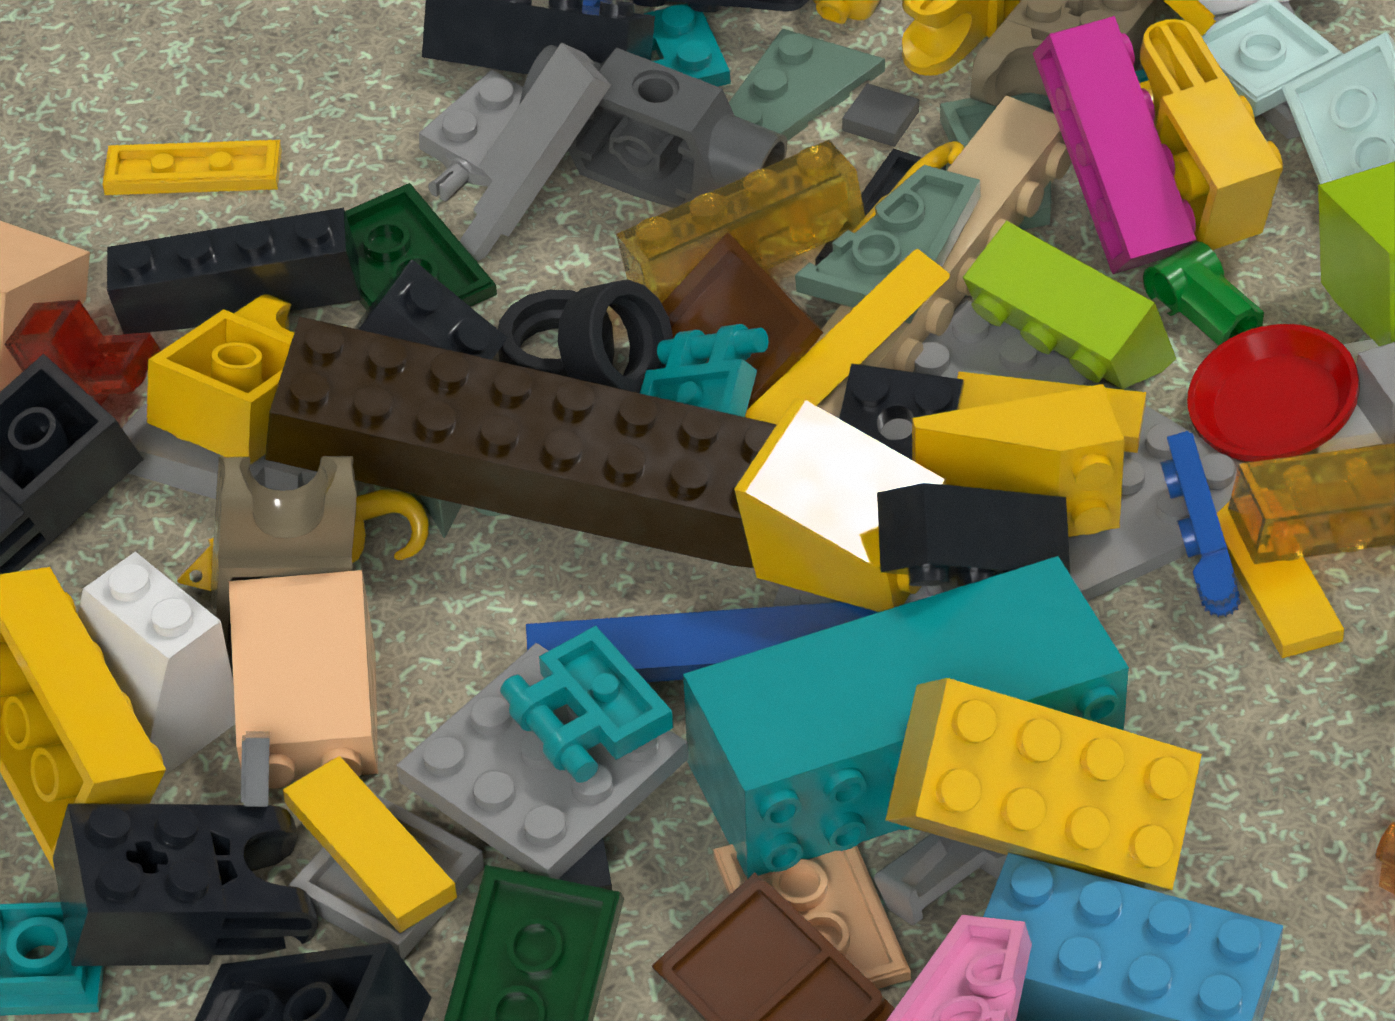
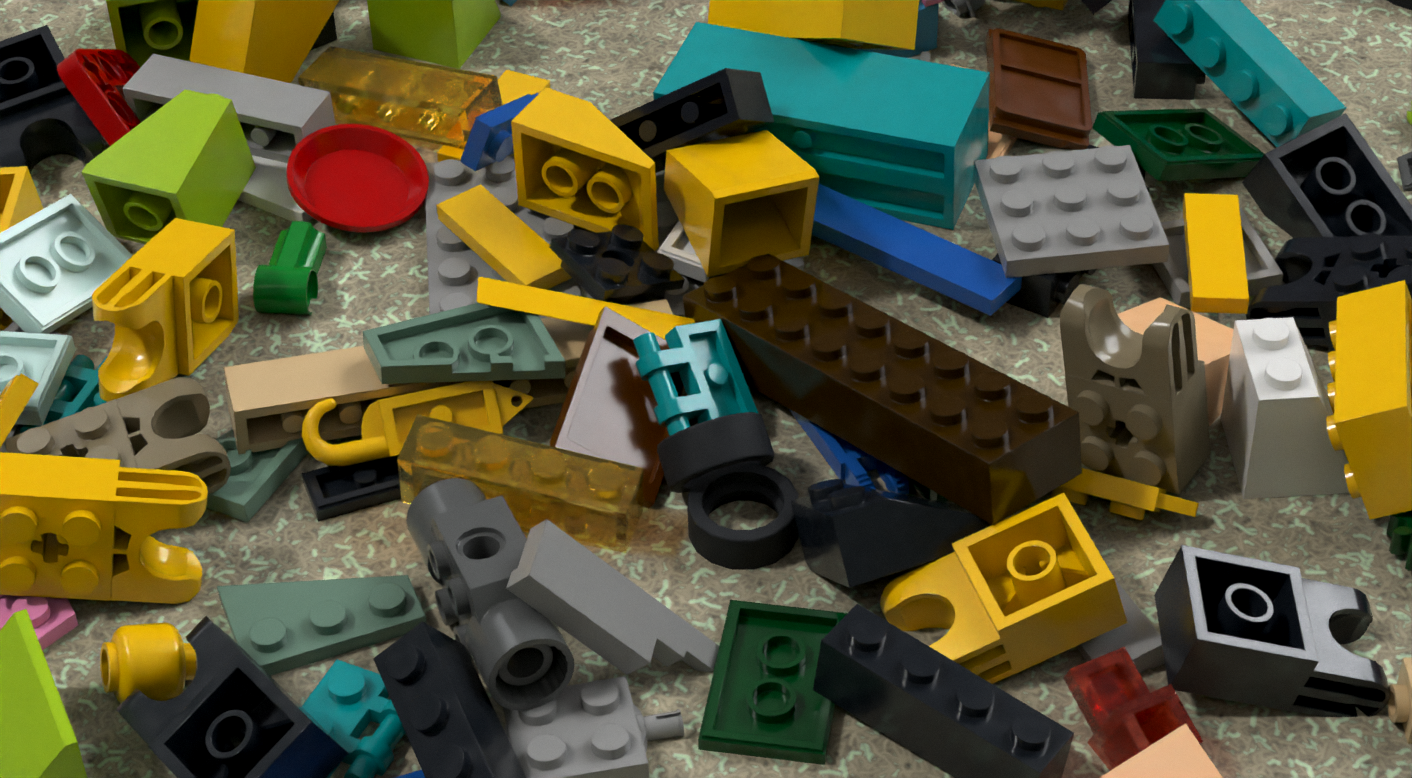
camera: 140 degrees left, 5 degrees down
tile [241,731,270,807] -> none
teal plate [500,626,673,783] -> none
dark grey tile [842,83,919,147] -> none
lime slope [963,221,1177,389] -> none
dark pink brick [1032,16,1196,274] -> none

